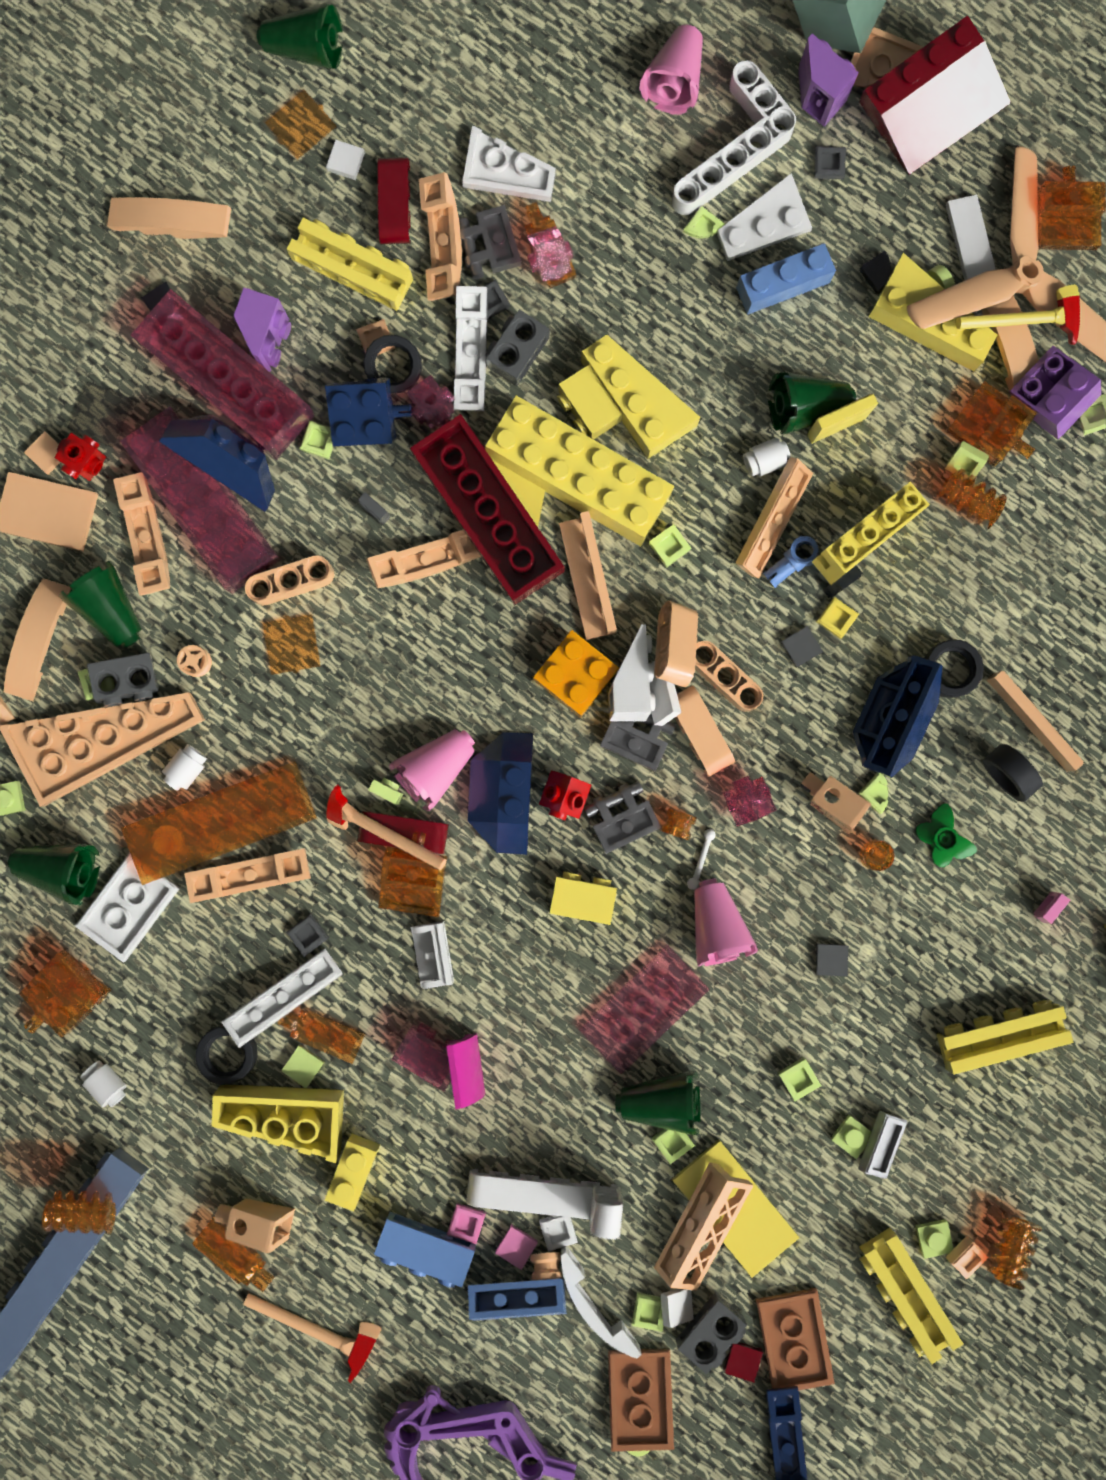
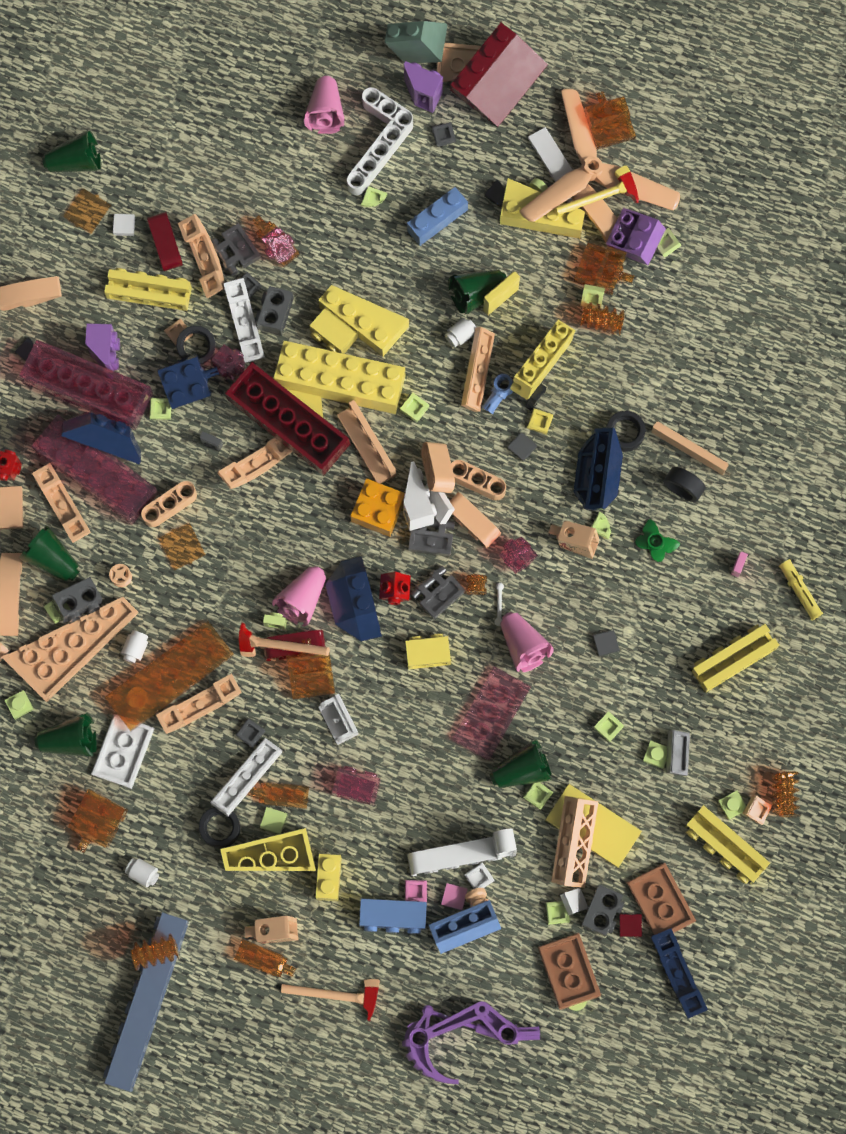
camera: 15 degrees left, 10 degrees down
dark pink slope [447,1033,485,1110] -> none
white wing [462,125,556,202] -> none
white slope [561,1246,641,1359] -> none
white wing [717,173,812,261] -> none
clear orange wheel [859,840,895,871] -> none

